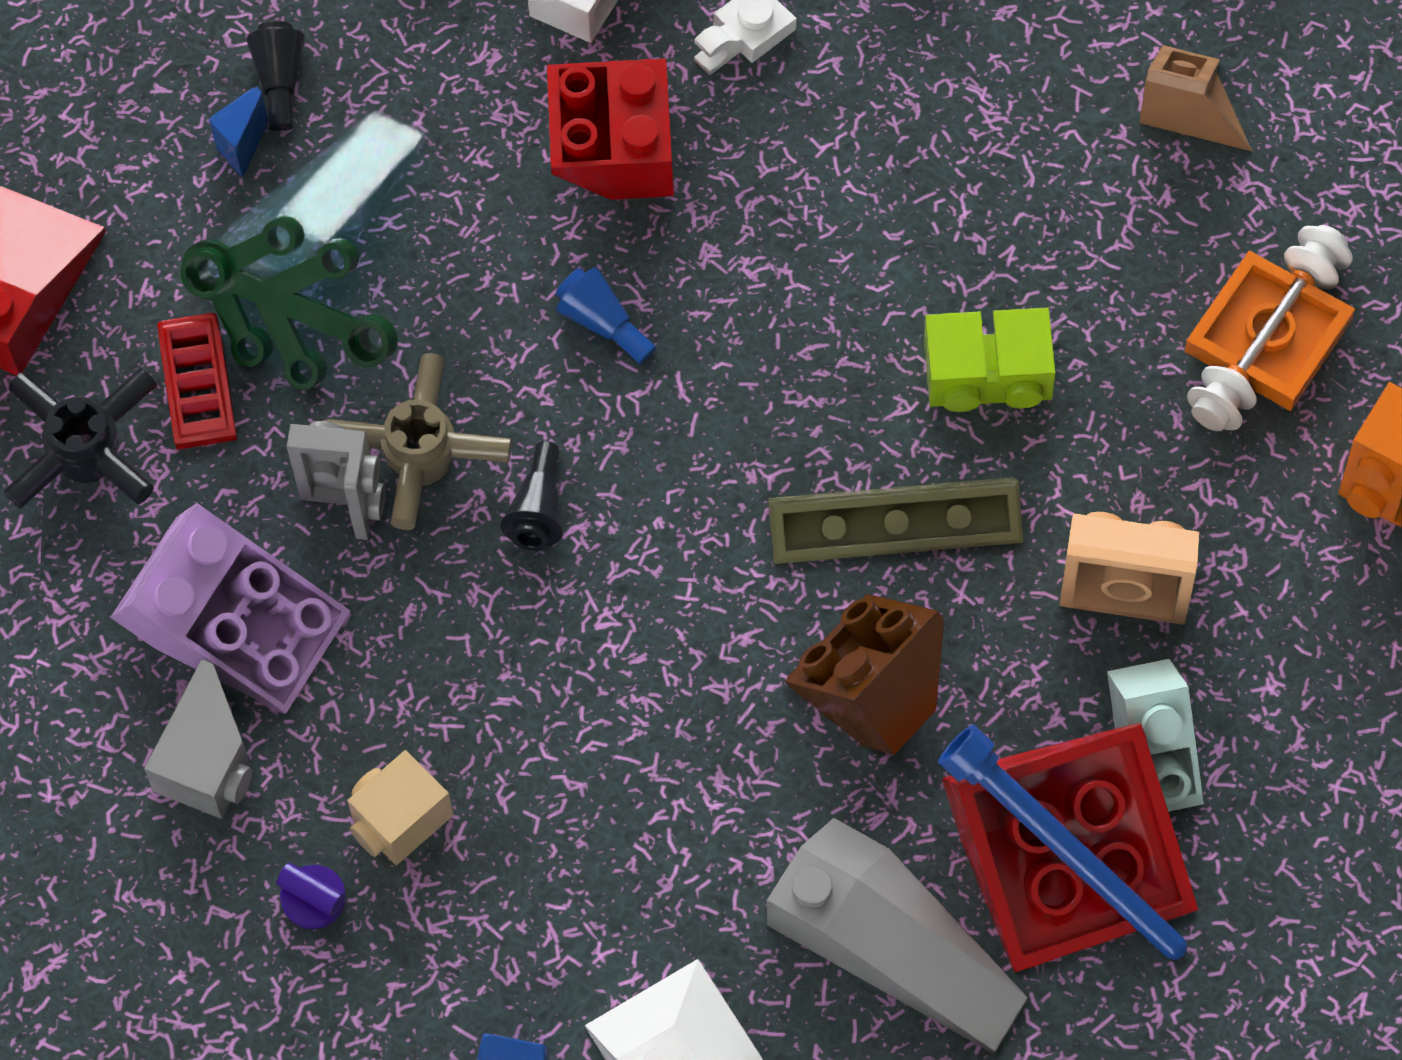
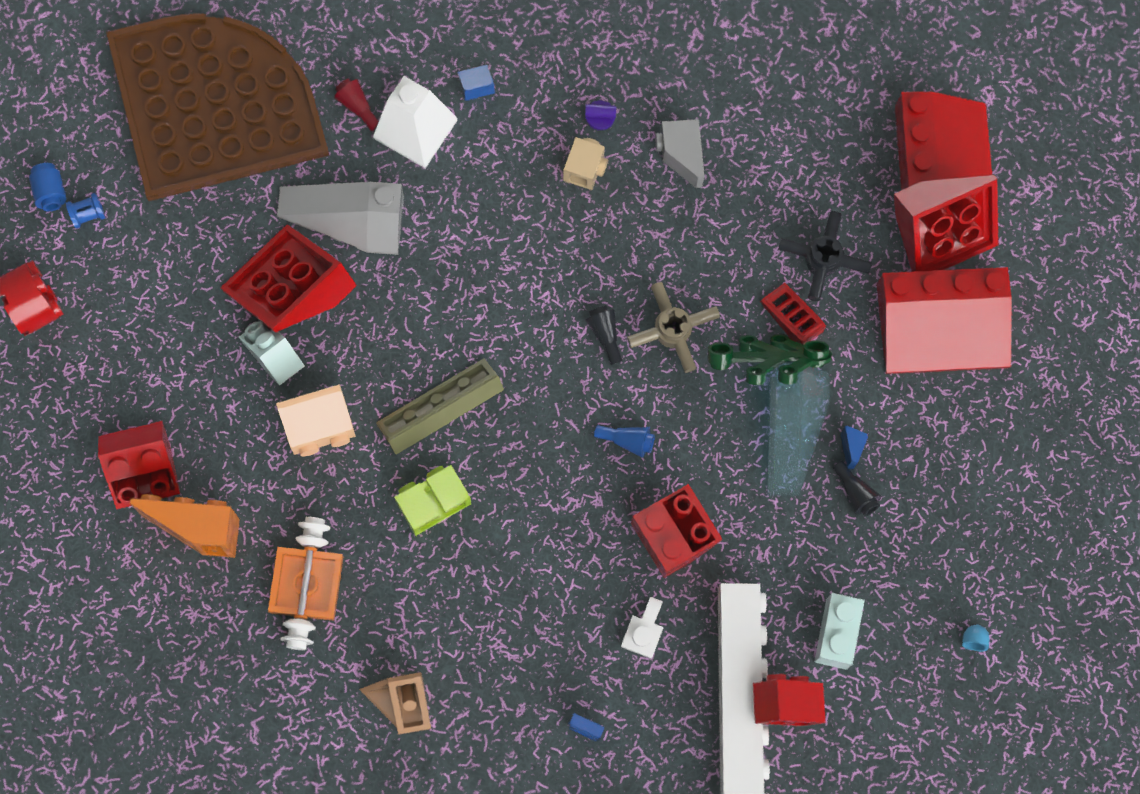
camera: 145 degrees right, 10 degrees up
lavender slope [110,503,350,714] -> none
light grey bracket [286,421,386,540] -> none
reddish brown slope [785,594,944,755] -> none
blue piece [938,724,1187,960] -> none

